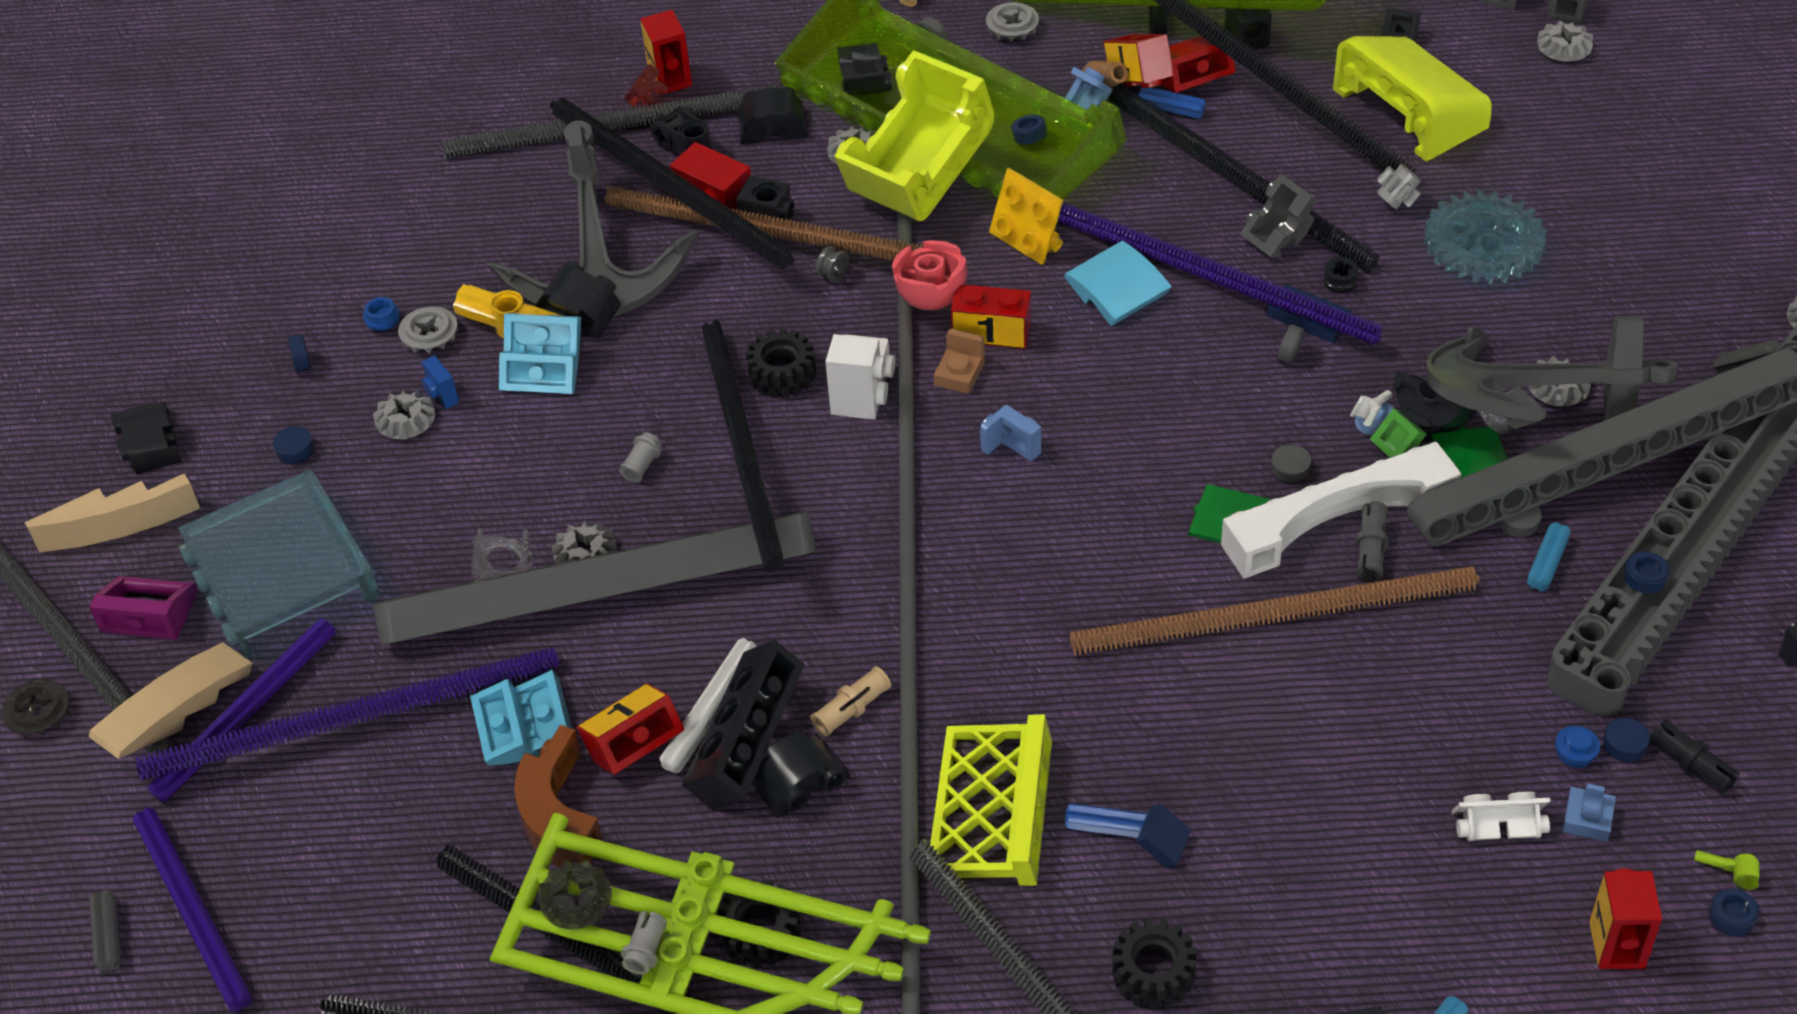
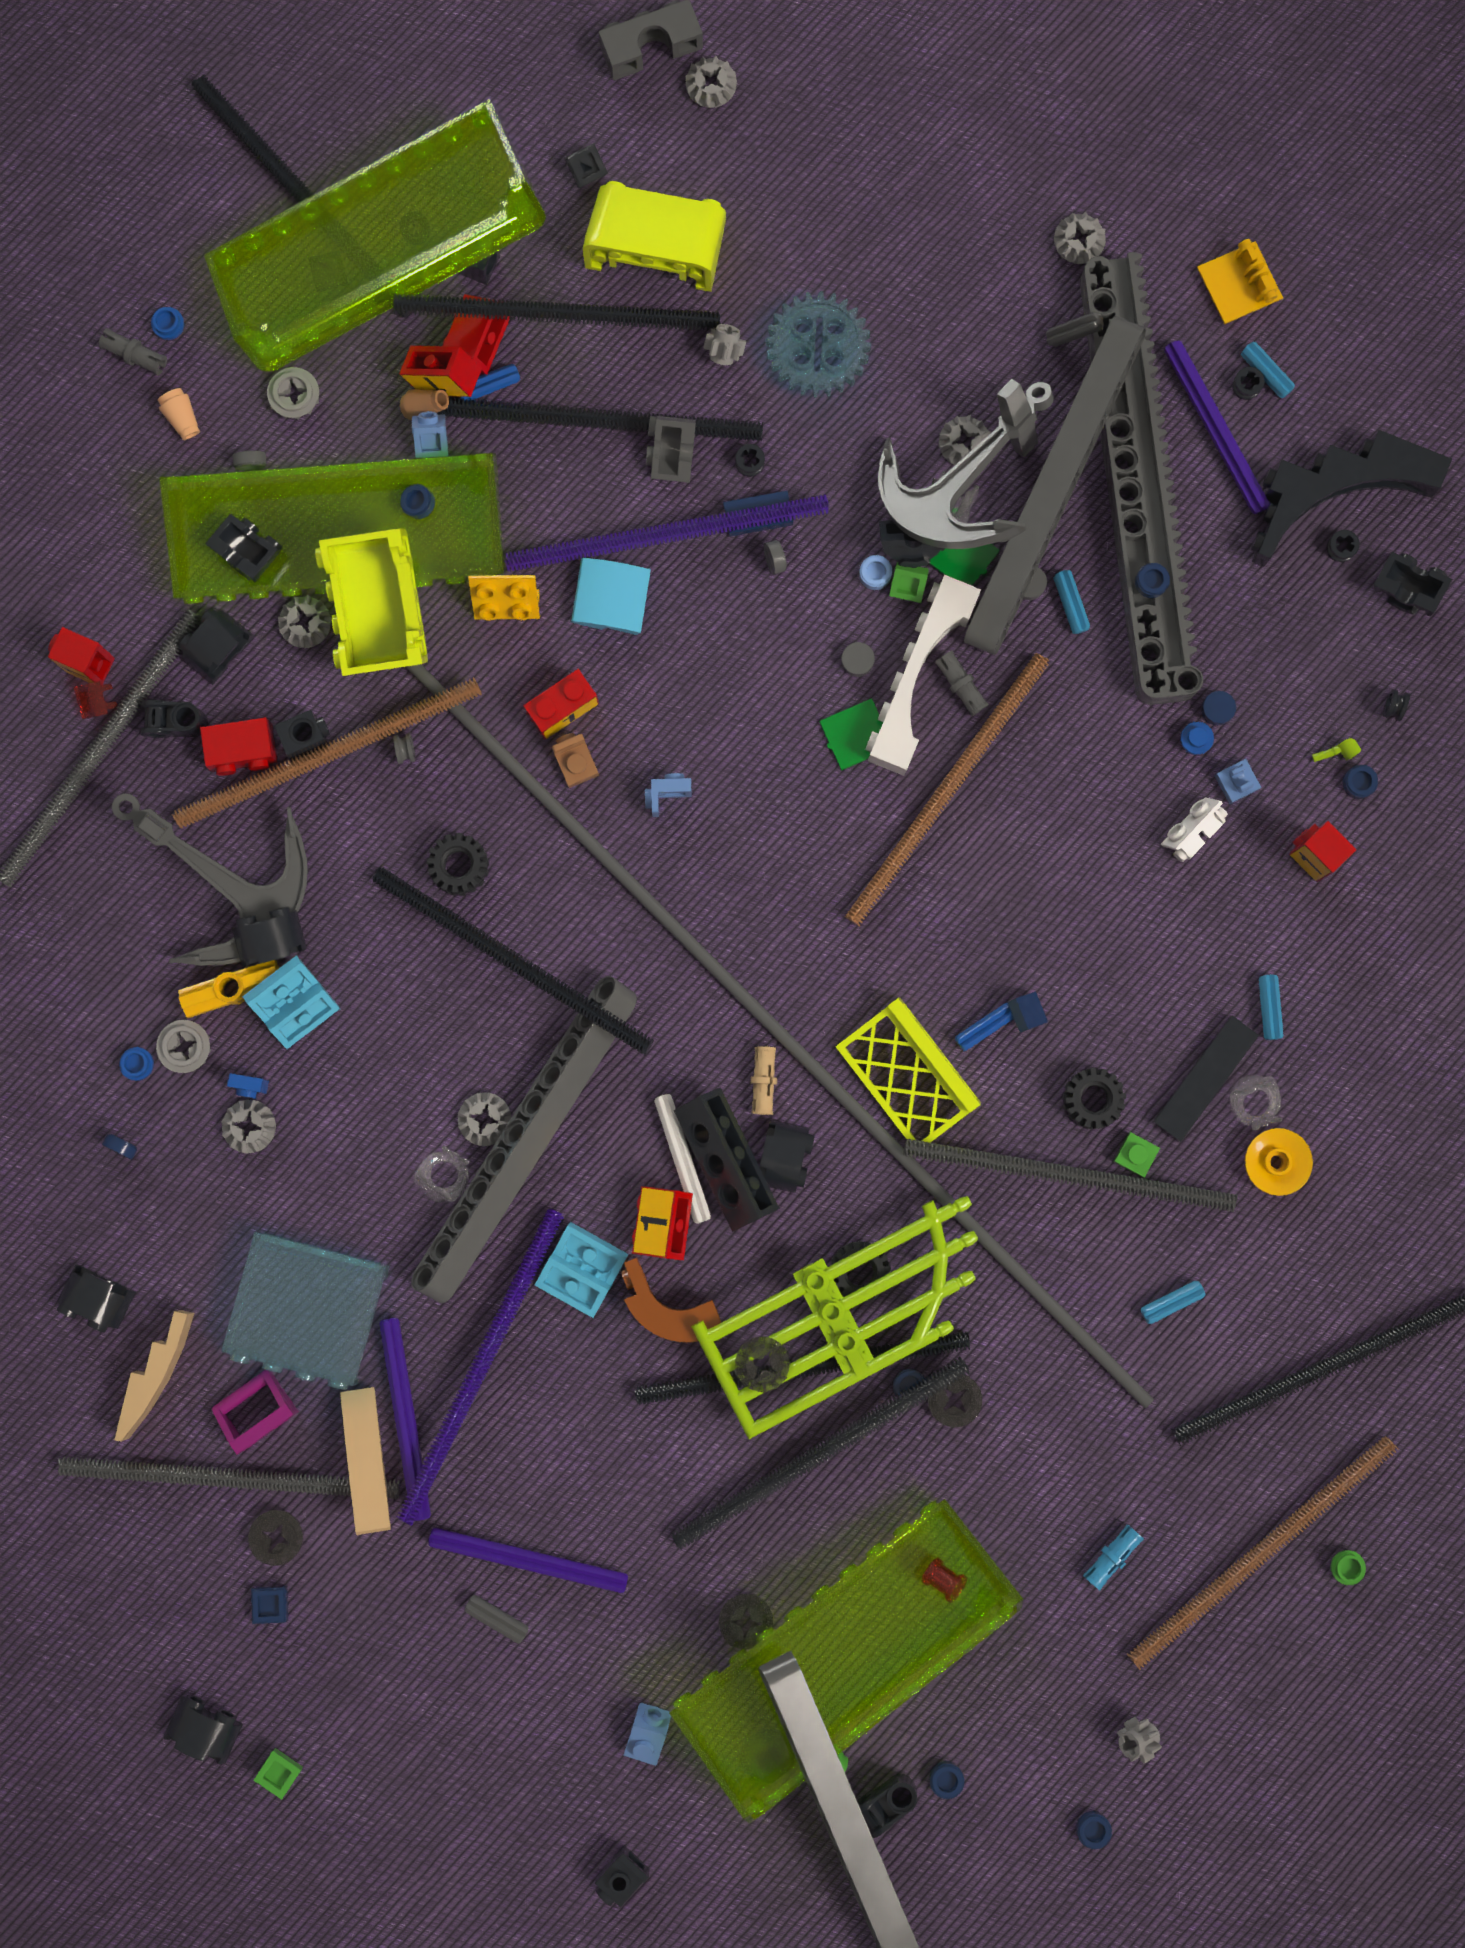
camera: 50 degrees left, 35 degrees up
dark blue tile [273,426,314,464] -> none
black axle [550,97,795,269] -> none
light grey pin [619,432,662,483] -> none
light grey pin [621,911,667,975] -> none
white brick [825,334,895,420] -> none
coral cylinder [892,240,968,311] -> none
white hand [1350,390,1393,426] -> none
black pin [1650,719,1740,795] -> none

